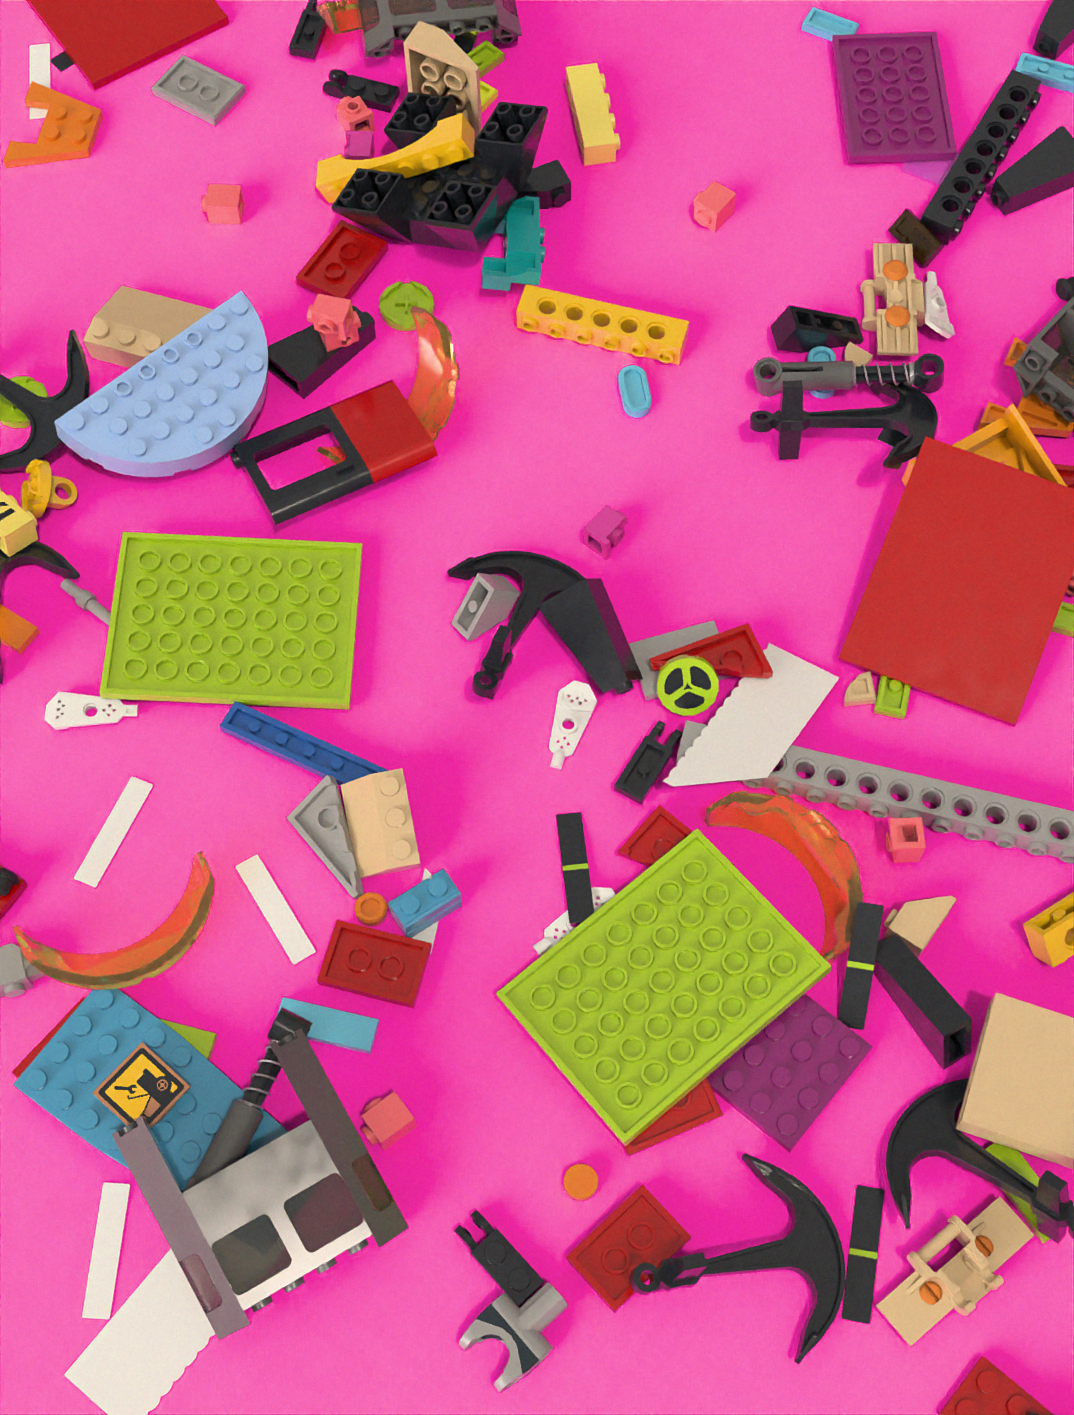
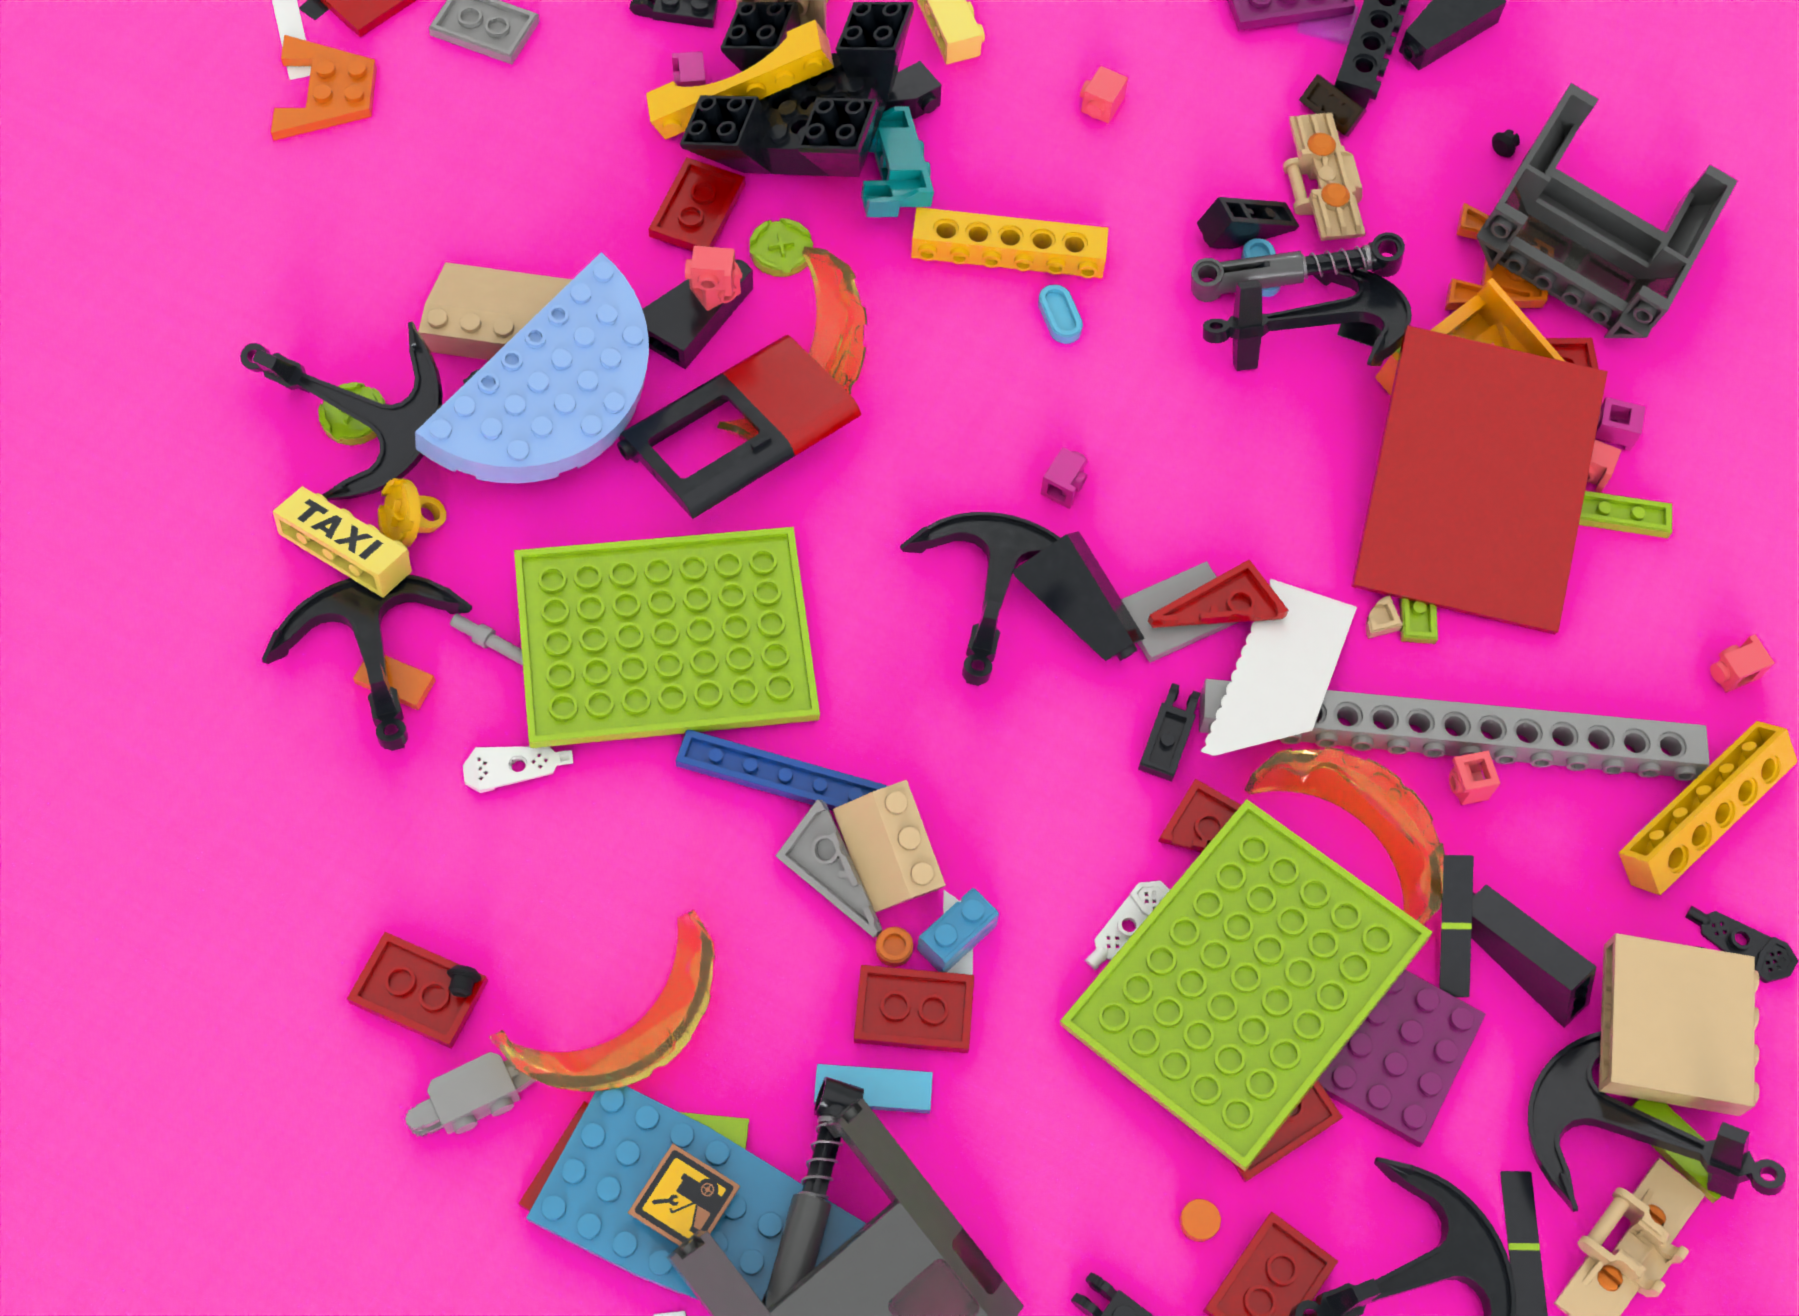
camera: 15 degrees left, 0 degrees up
white sticker [74,776,153,888] -> none
coral brick [202,184,245,225] -> none
white sticker [235,854,316,965] -> none
coral brick [336,96,375,132] -> none
coral brick [361,1091,417,1151] -> none
light grey slope [451,573,520,641] -> none
white piece [549,680,597,770] -> none
black sticker [556,812,594,924] -> none
lime tile [657,654,719,716] -> none
tan tile [844,341,873,366] -> none
tan slope [883,895,957,958] -> none
white piece [924,271,955,339] -> none

